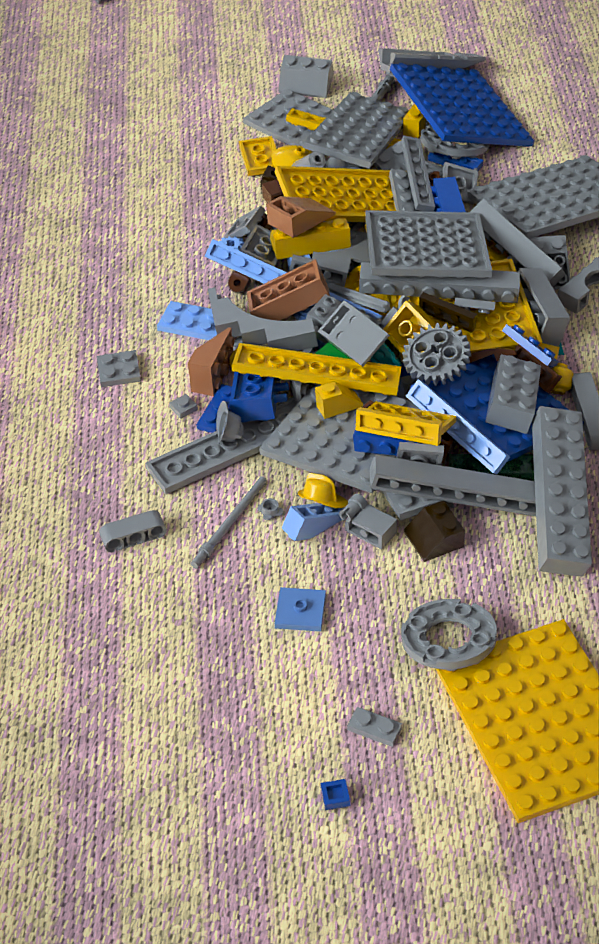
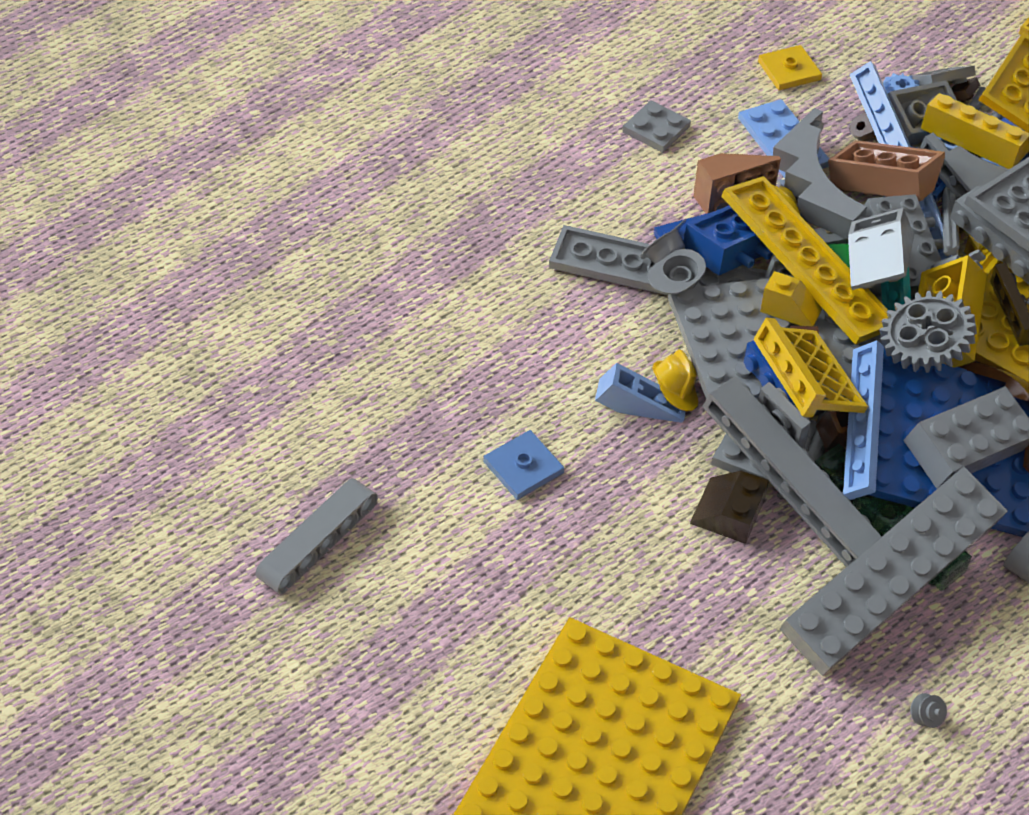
camera: 45 degrees right, 5 degrees up
light grey beam [99,510,167,553] -> none
light grey plate [169,394,198,419] -> none
light grey bar [190,476,267,569] -> none
light grey plate [257,498,283,520] -> none
nougat slope [266,196,336,238] -> none
blue plate [320,779,350,810] -> none
light grey hinge [339,494,397,550] -> none
light grey plate [347,707,402,747] -> none
light grey plate [401,599,497,671] -> none
none -> light grey beam [255,478,378,594]
none -> light grey piece [647,249,706,294]
none -> yellow plate [758,45,822,91]

